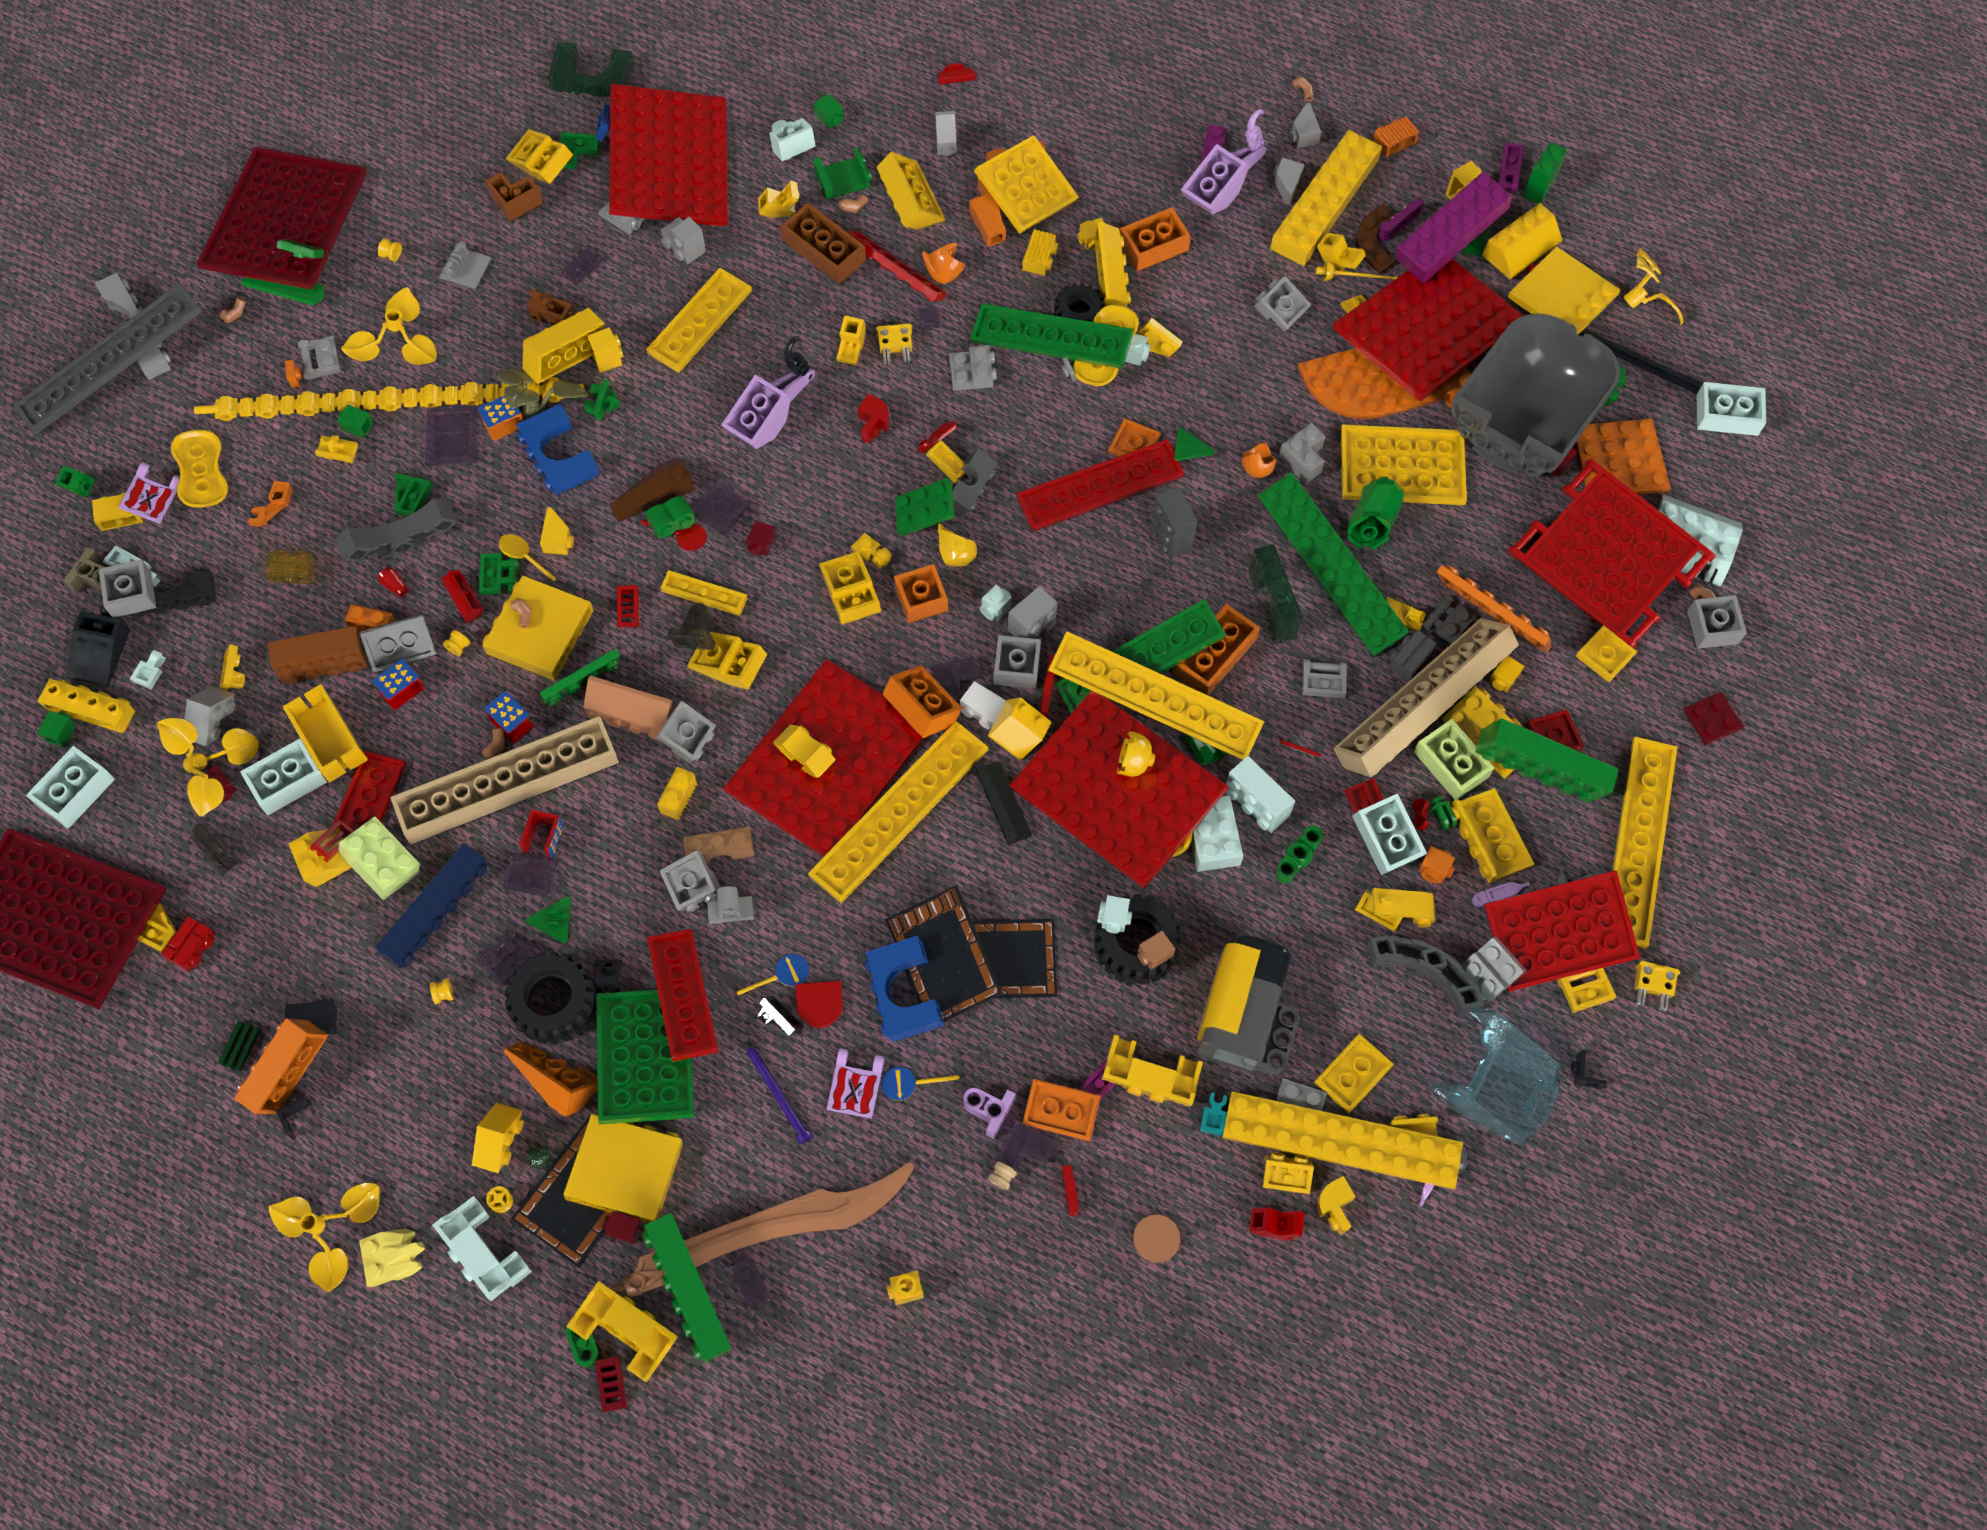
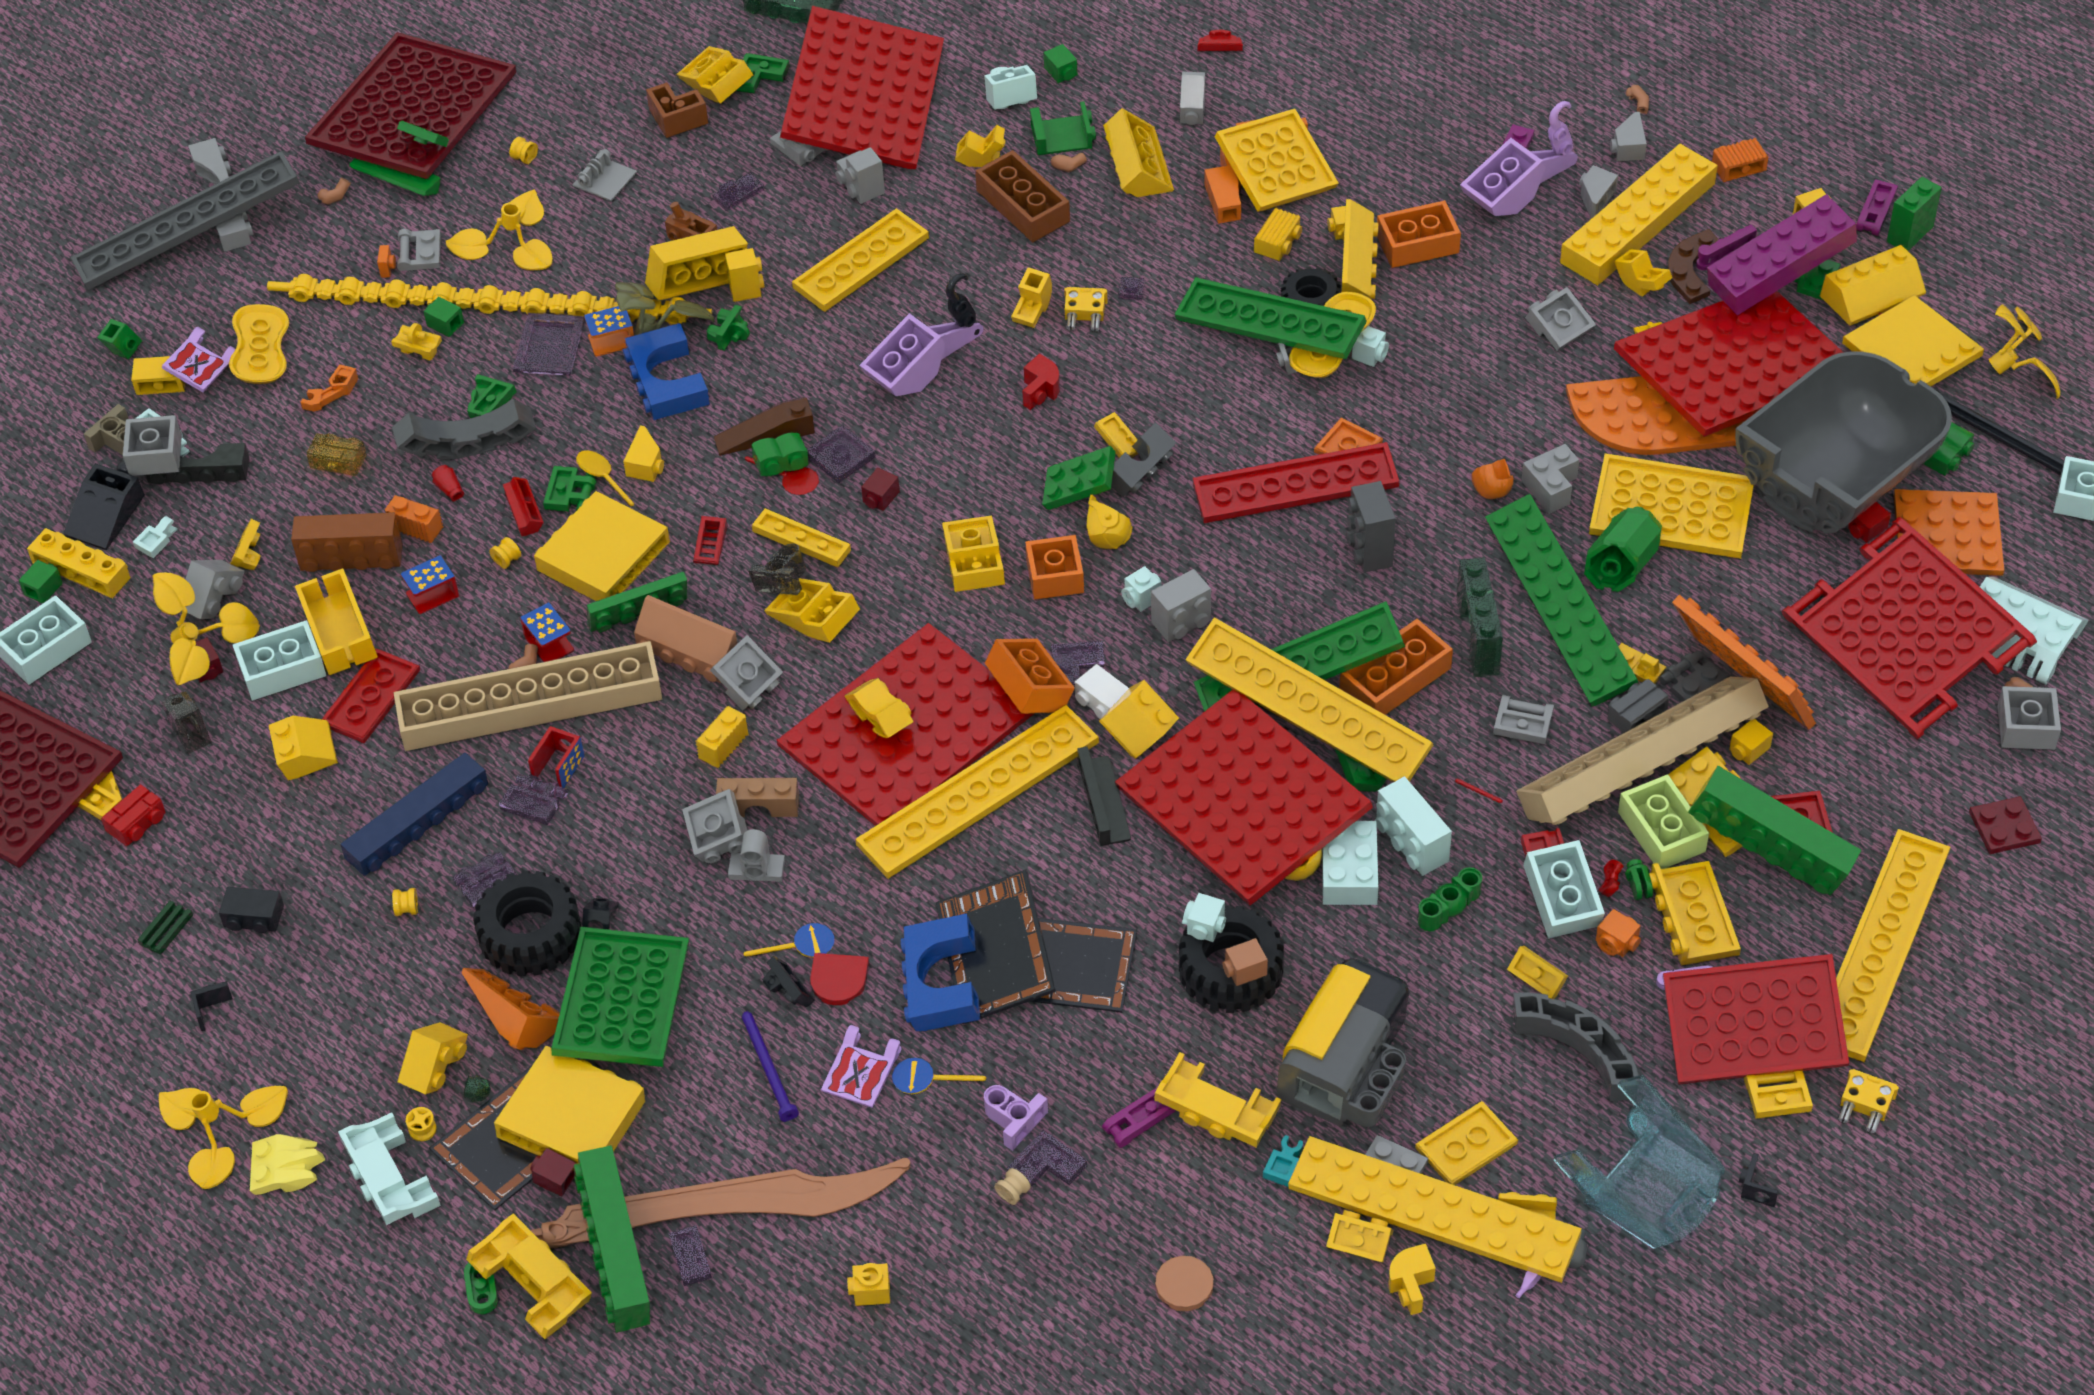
camera: 15 degrees right, 15 degrees down
orange brick [234,1018,328,1114] -> none
red tile [309,819,354,862] -> none
yellowish green brick [339,817,420,901] -> none
tile [359,613,436,673] -> none
nougat arm [511,598,532,629] -> none
green piece [525,897,571,944] -> none
dark red slope [595,1357,627,1413] -> none
blue plate [596,104,610,142] -> none
red plate [647,928,718,1062] -> none
red plate [847,231,947,302] -> none
yellow plate [851,533,892,568] -> none
red piece [918,420,957,453] -> none
orange piece [922,242,965,284] -> none
light grey plate [949,345,997,391] -> none
light grey brick [994,635,1041,689] -> none
orange tile [1022,1079,1101,1141] -> none
red tile [1039,654,1055,719] -> none
red tile [1061,1165,1080,1217] -> none
yellow cylinder [1117,731,1155,777] -> none
yellow wing [1135,318,1183,357] -> none
green piece [1174,428,1215,461] -> none
red brick [1249,1207,1305,1241] -> none
yellow sword [1315,261,1398,281] -> none
yellow door [1372,888,1435,928] -> none
light grey plate [1461,936,1527,1002] -> none
yellow plate [1576,625,1637,683] -> none

